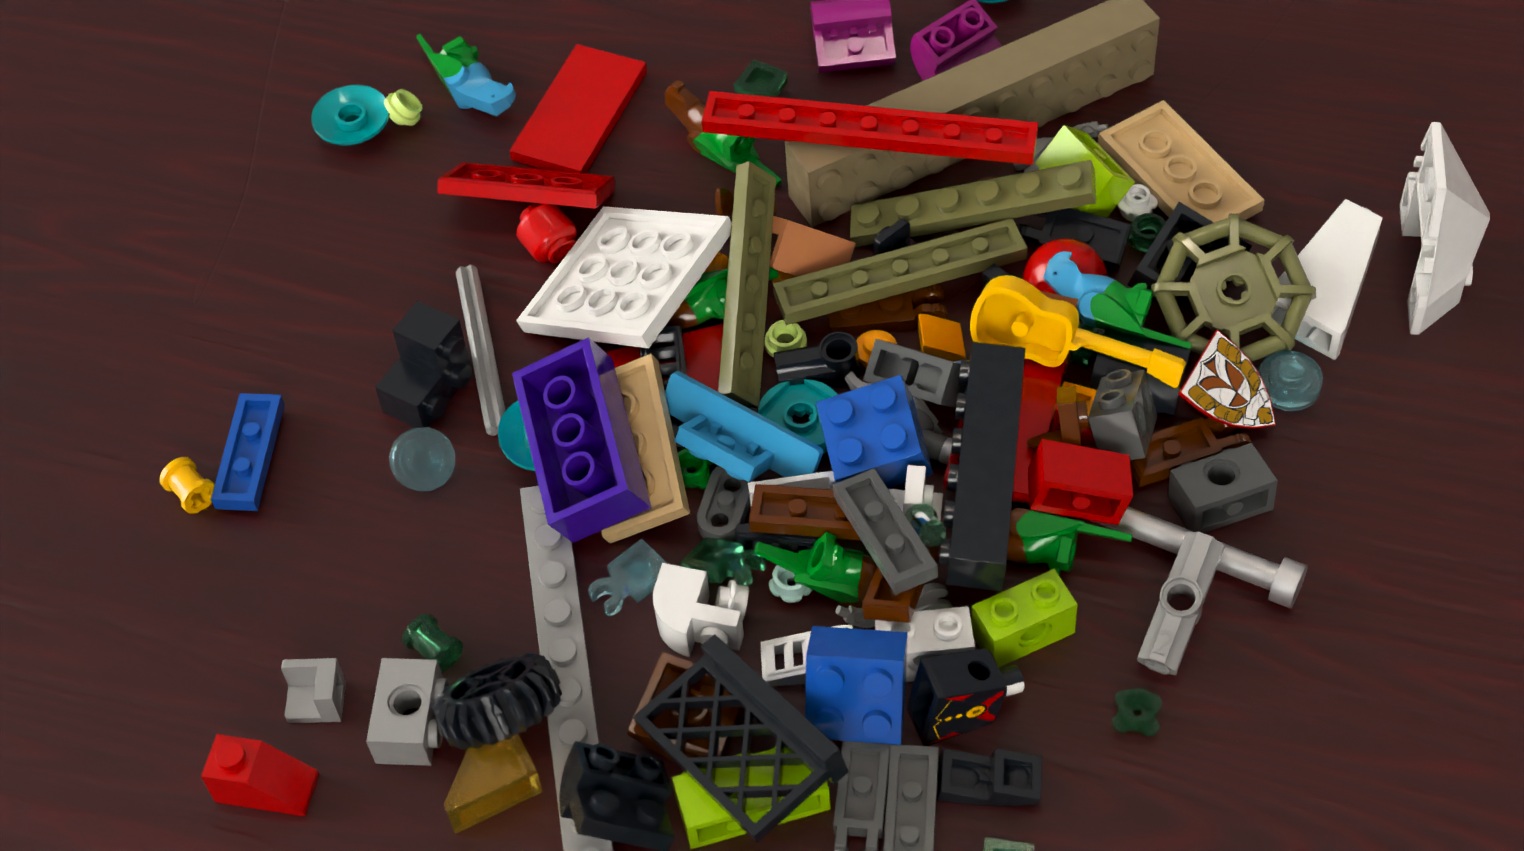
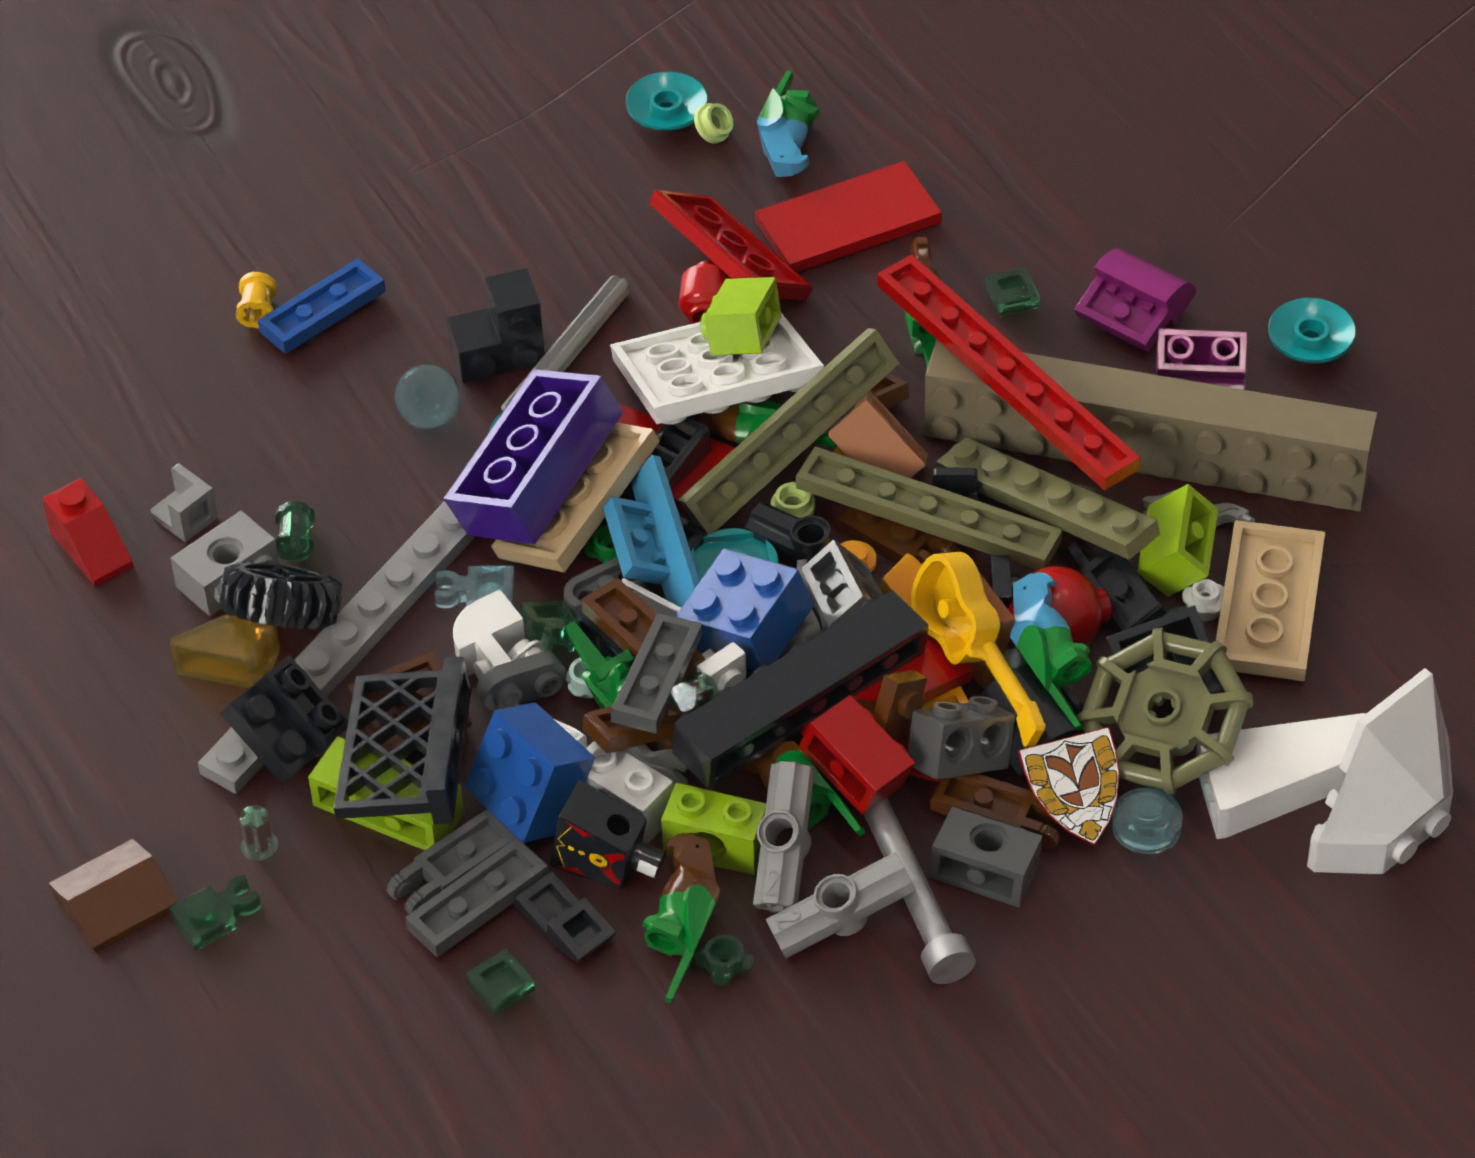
camera: 40 degrees right, 5 degrees down
none -> dark grey plate [476,651,566,711]
none -> green animal [642,833,720,1004]
none -> lime brick [701,277,782,355]
none -> light grey piece [753,761,815,913]

